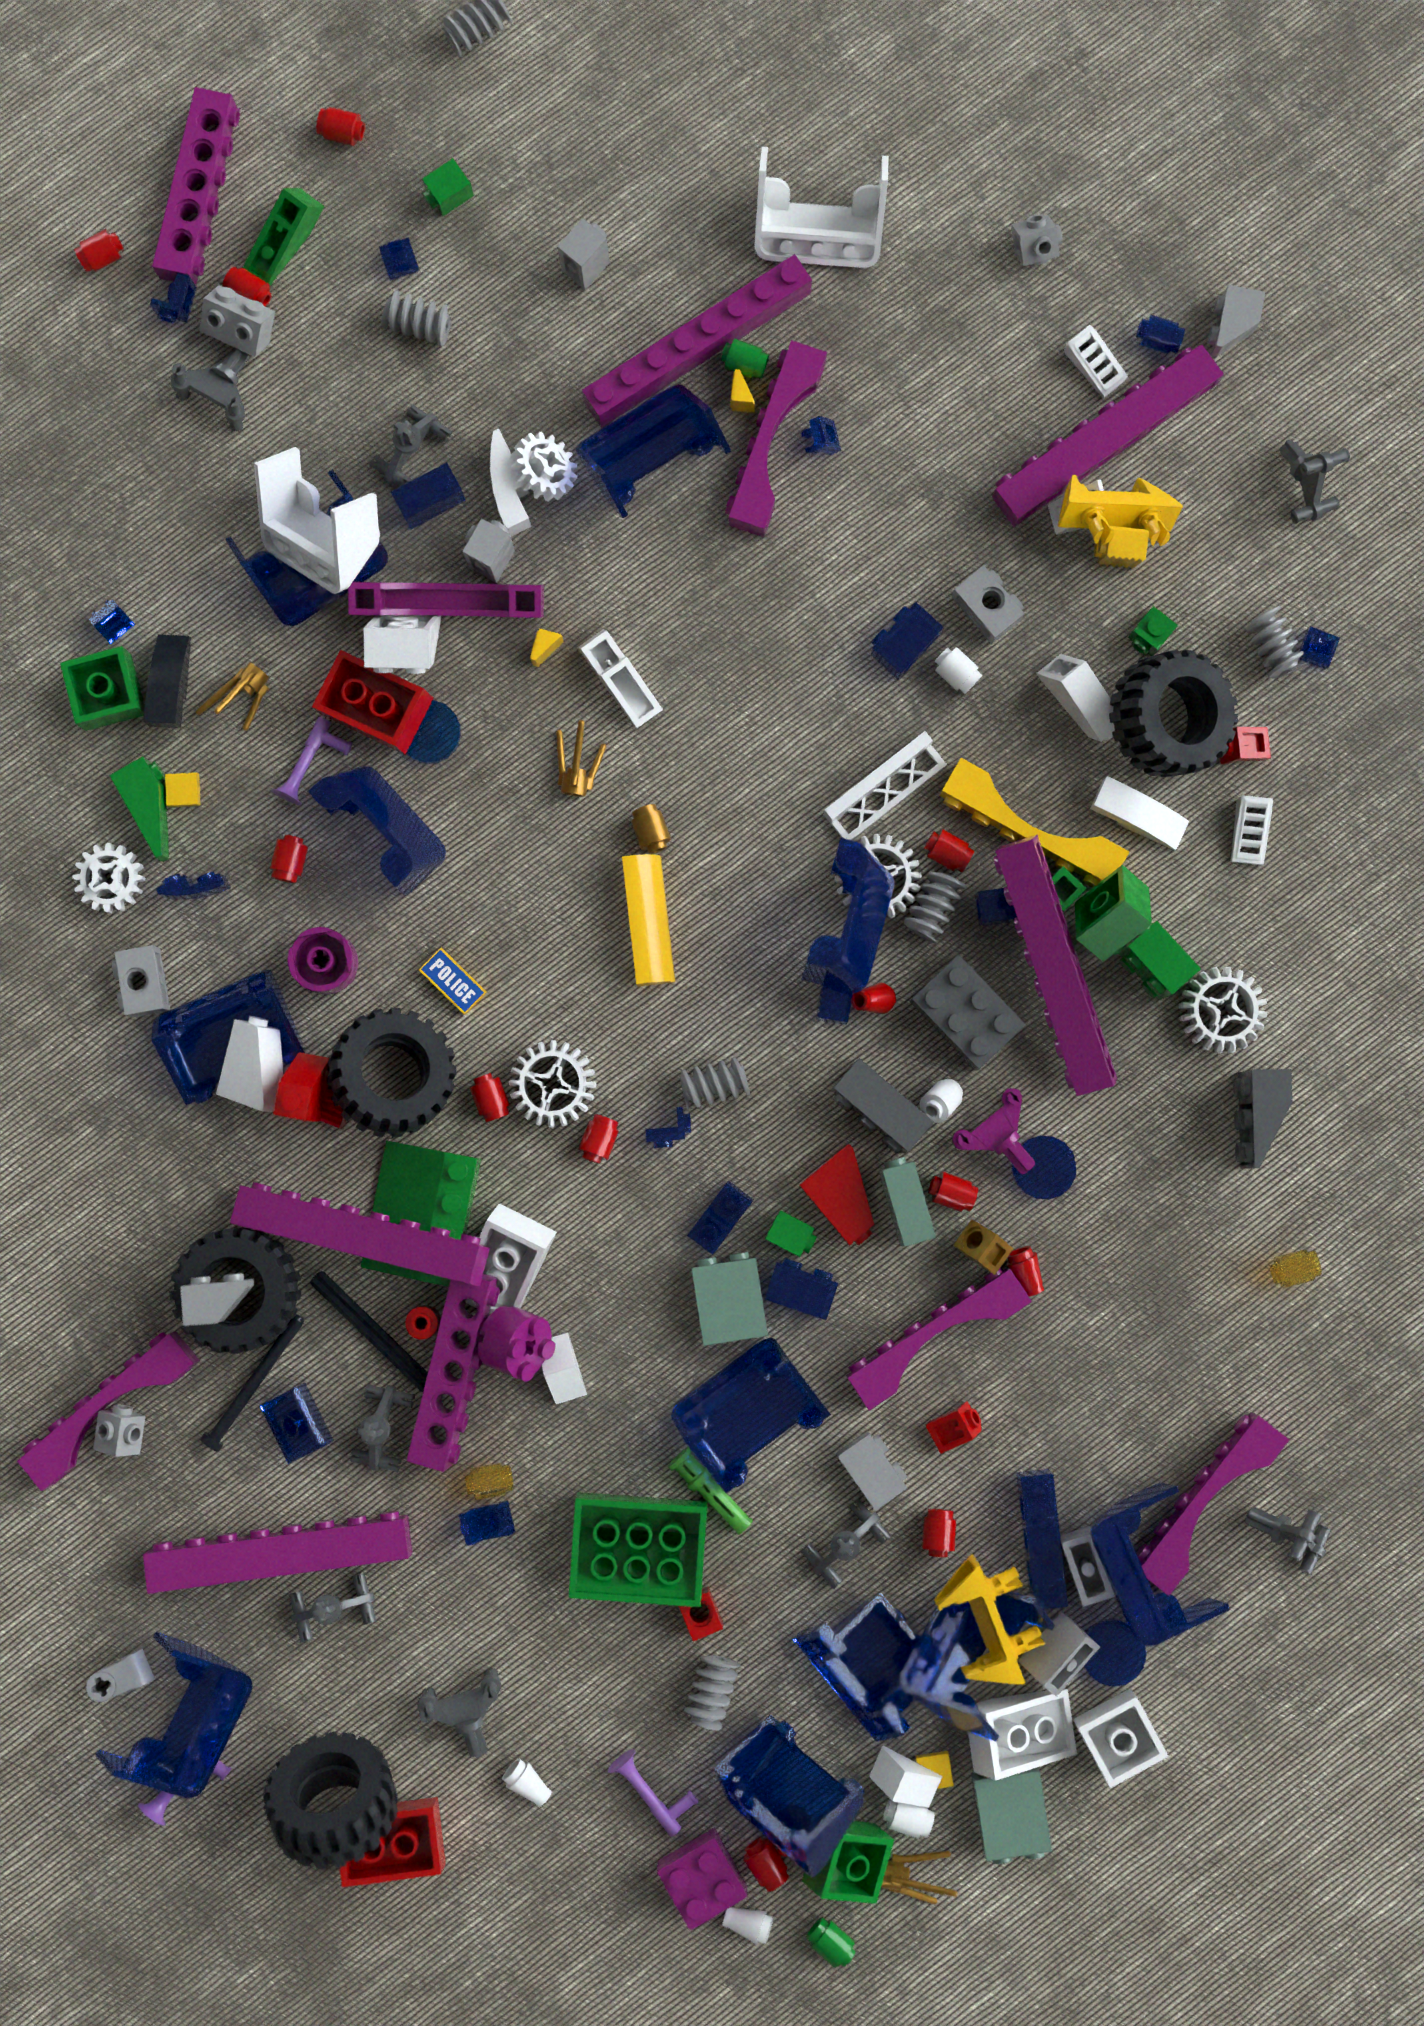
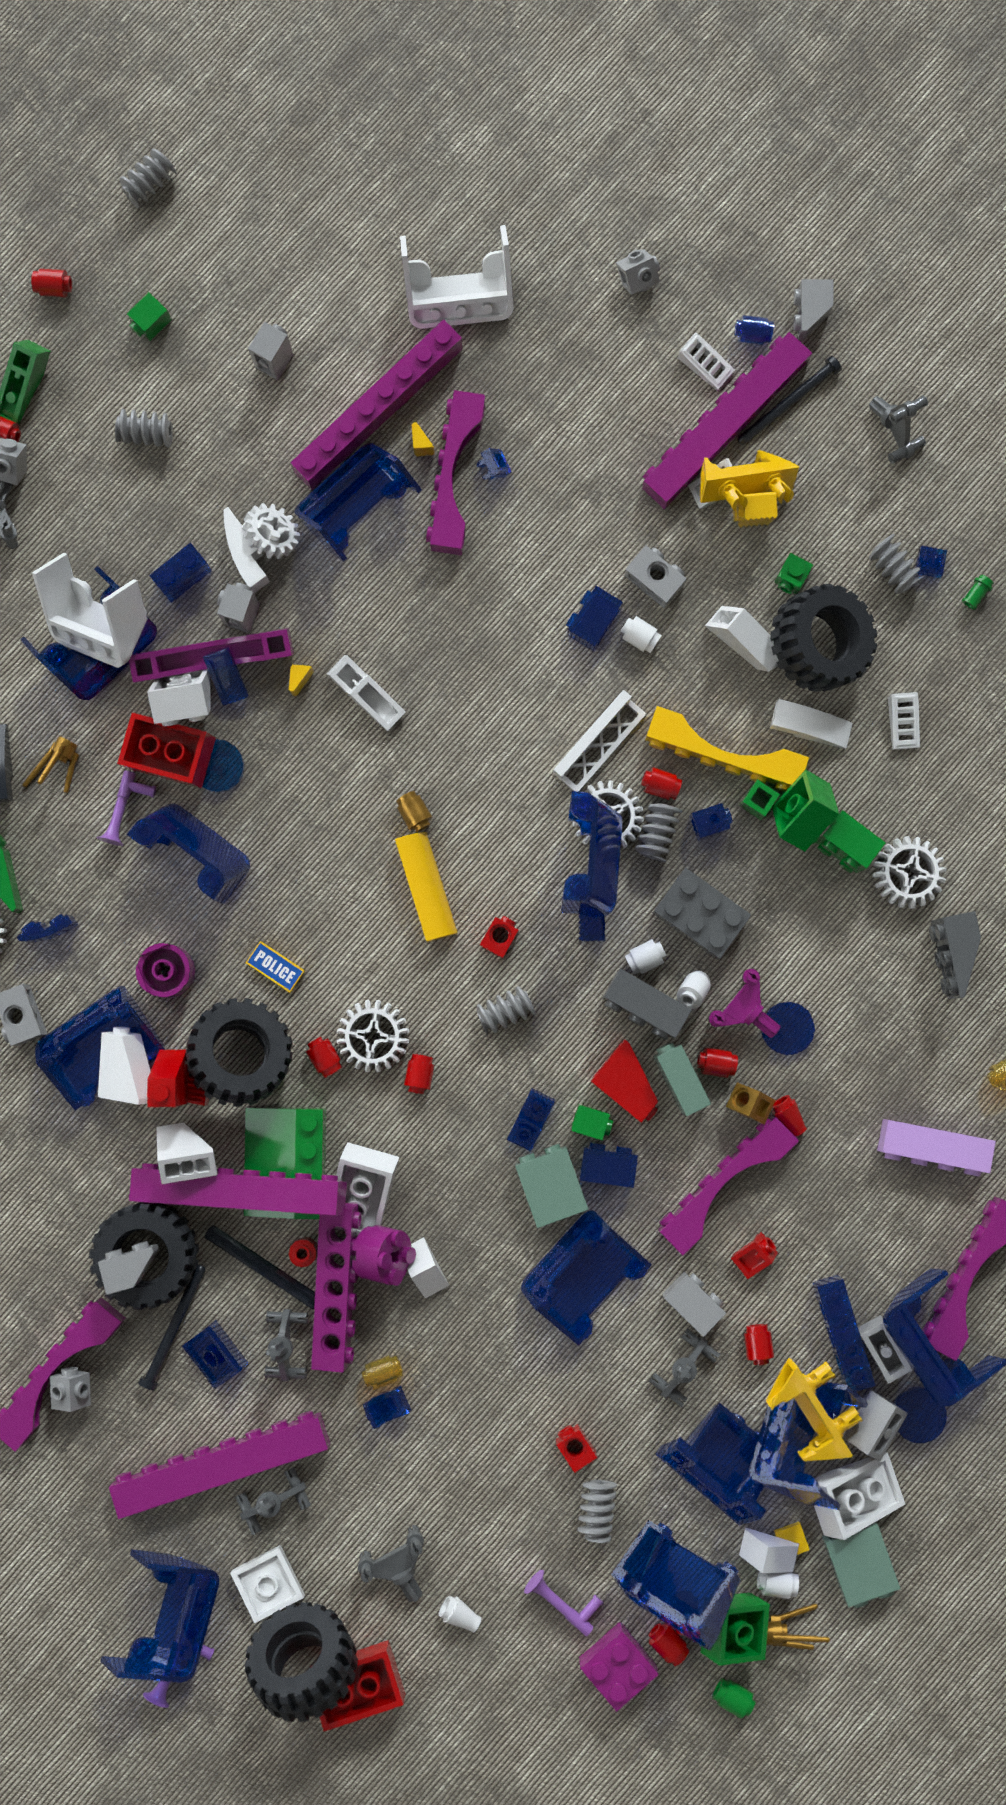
camera: 10 degrees left, 0 degrees up
light grey piece [86,1648,155,1702] -> none
yellow tile [165,773,200,807] -> none
red brick [270,835,308,884] -> none
dark grey axle [370,404,453,493] -> none
clear blue tile [379,237,420,280] -> none
pearl gold plant [556,720,607,797] -> none
green slope [569,1492,707,1607] -> none
clear blue bracket [645,1107,692,1148] -> none
bright green pin [668,1447,753,1535] -> none
green brick [721,338,770,379] -> none
white cone [722,1907,773,1945] -> none
red cone [851,982,896,1014] -> none
magenta brick [994,835,1118,1096] -> none
white brick [1073,1688,1169,1788] -> none
bracket [1220,727,1271,764] -> none
none -> white slope [156,1123,217,1184]
none -> clear blue tile [203,646,249,706]
none -> white plate [230,1545,305,1623]
none -> red brick [480,916,519,959]
none -> white brick [625,939,667,975]
none -> black bar [737,356,842,445]
none -> lavender brick [877,1119,996,1177]
none -> green pin [961,574,994,610]

